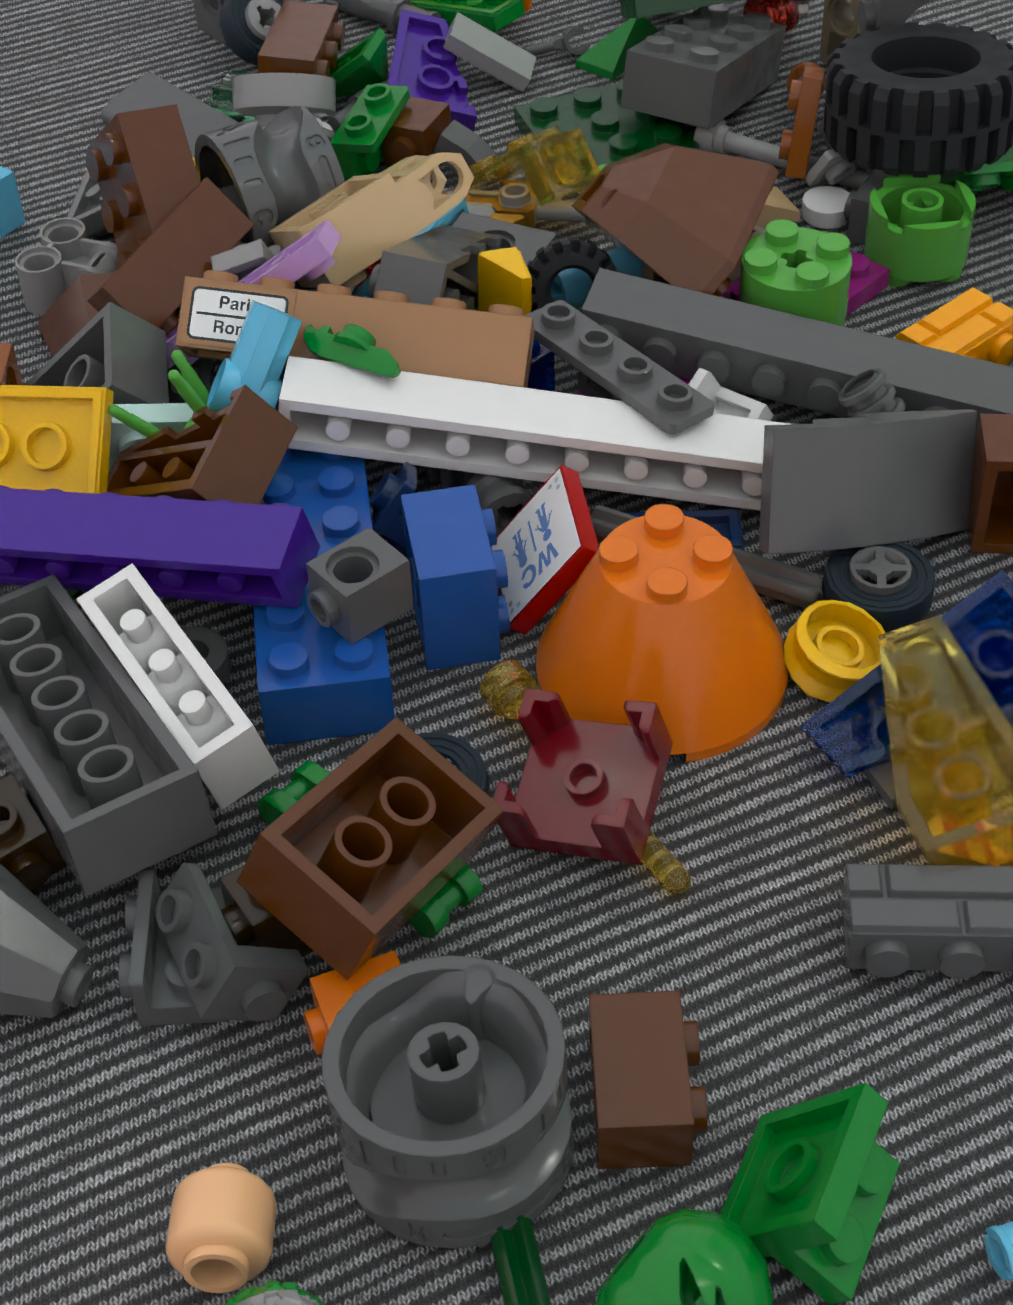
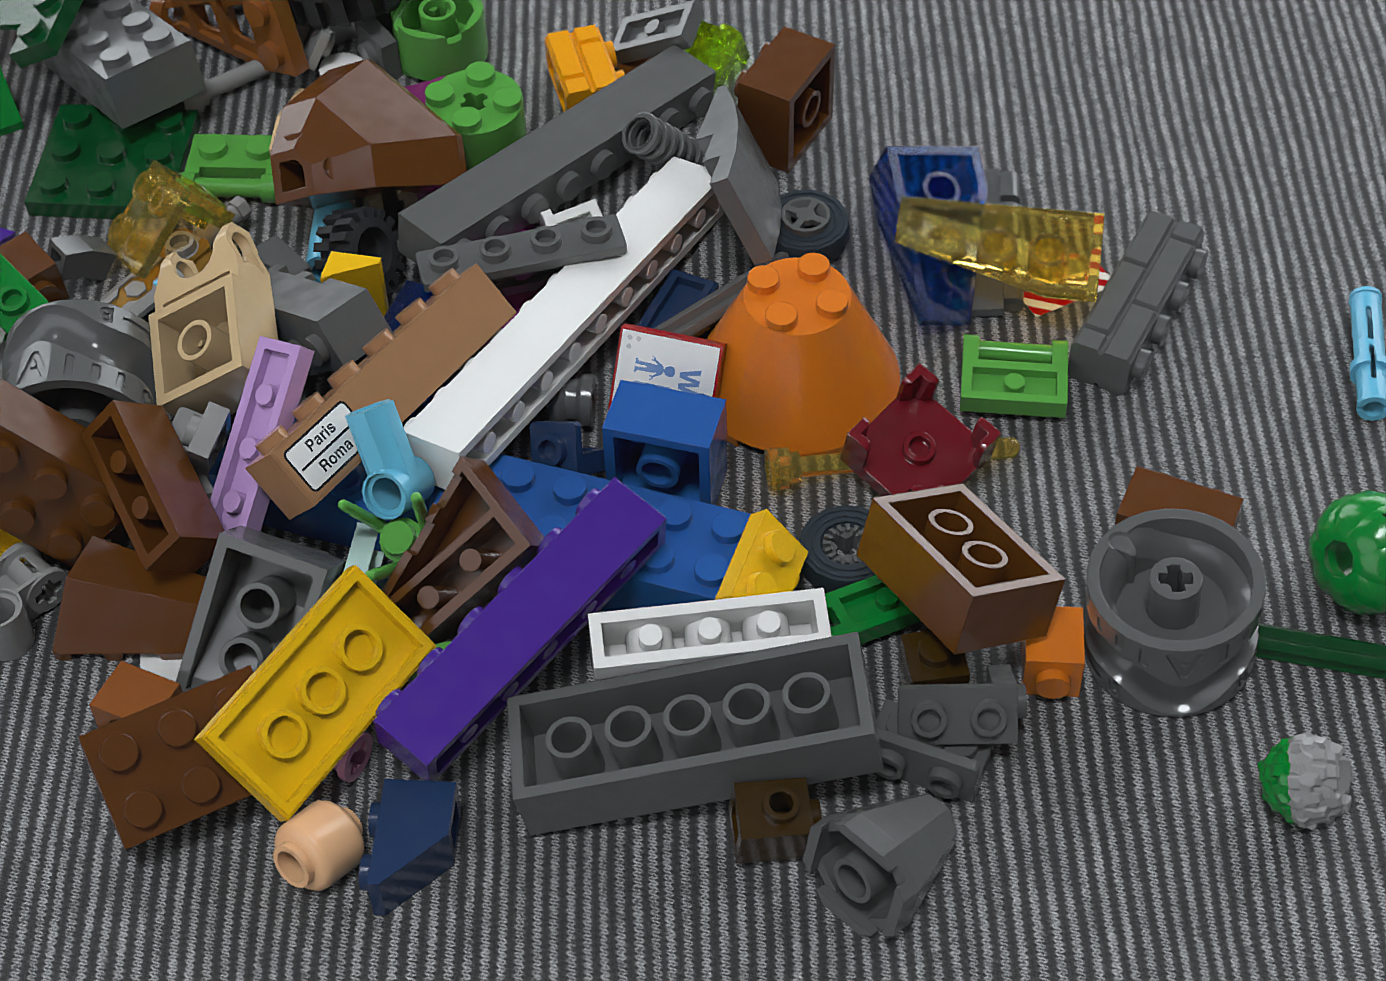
camera: 65 degrees left, 5 degrees up
light nougat head [165,1163,277,1293] -> none
green piece [304,324,401,378] -> none
dark grey brick [306,527,414,644] -> none
green bracket [720,1083,900,1304] -> none
yellow piece [784,600,891,703] -> none
none -> yellow bracket [715,509,808,600]
none -> bright green plate [960,334,1068,418]

